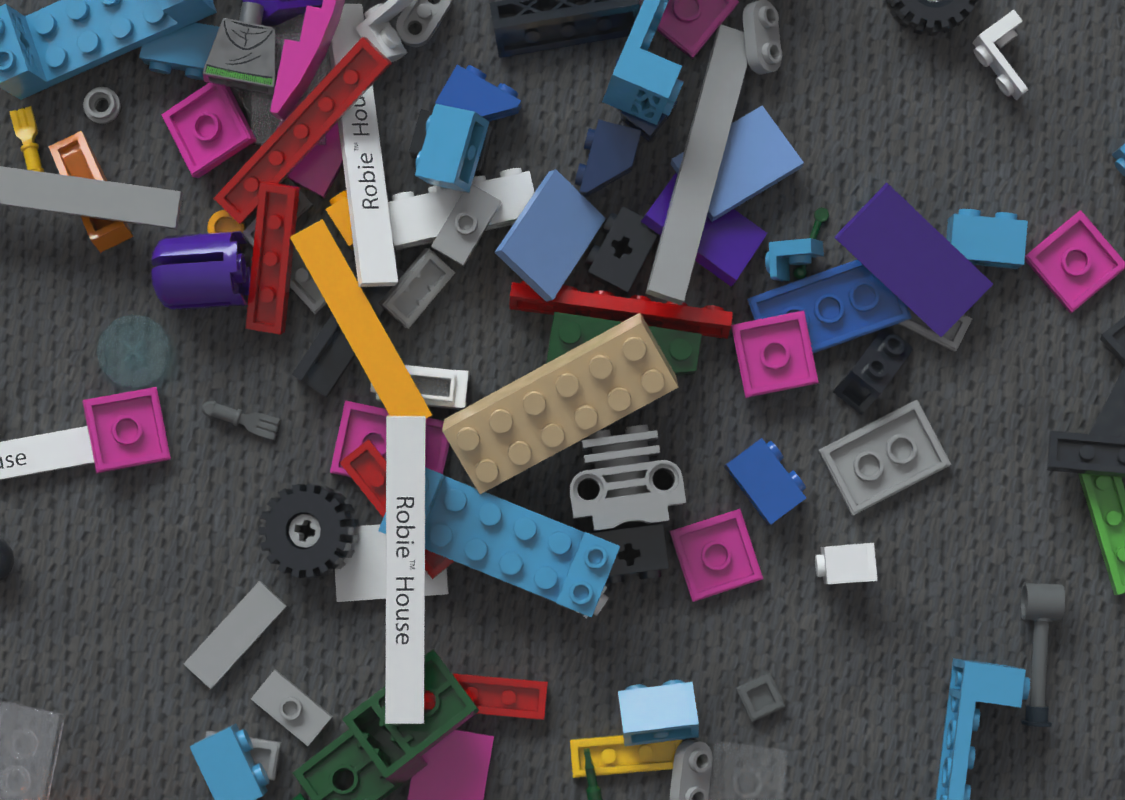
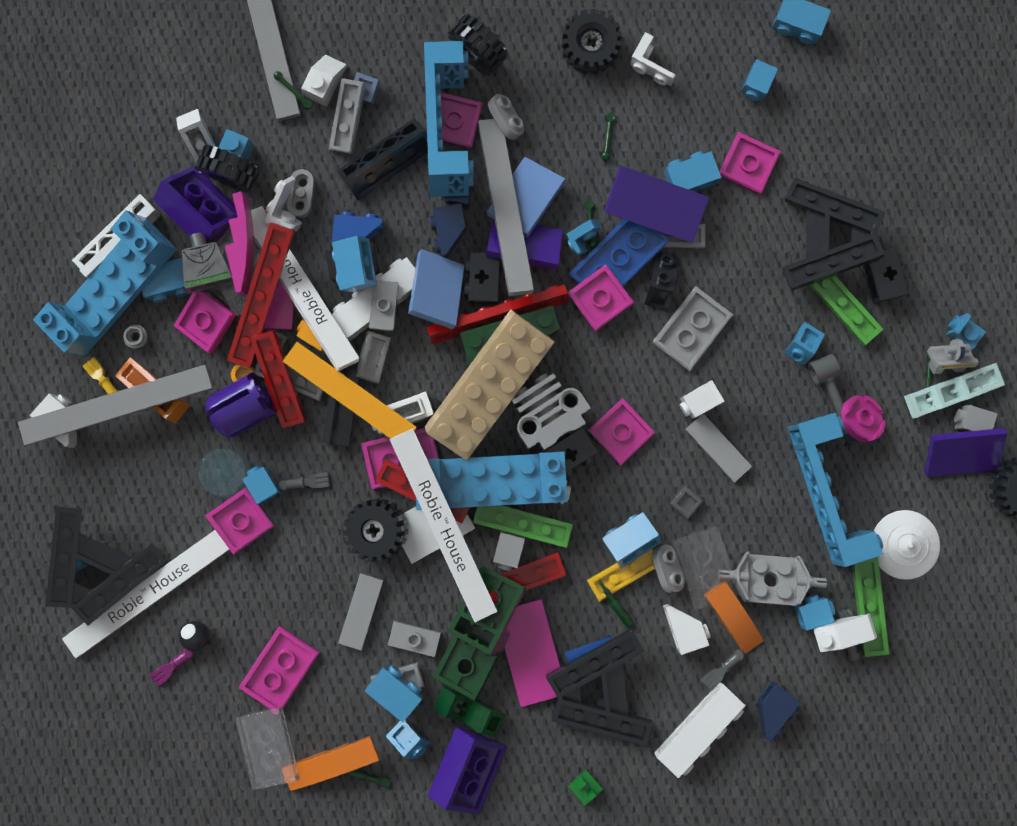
camera: 25 degrees left, 0 degrees up
blue brick [724,438,806,525] -> none
none -> dark pink tile [238,626,320,715]
none -> dark azure brick [242,465,282,504]
none -> bright green plate [473,505,573,548]
none -> light grey brick [493,531,525,571]
none -> dark green hinge [601,112,616,161]
none -> light grey tile [684,413,752,483]
none -> dark azure bracket [784,322,825,365]
none -> dark pink tile [841,395,886,443]

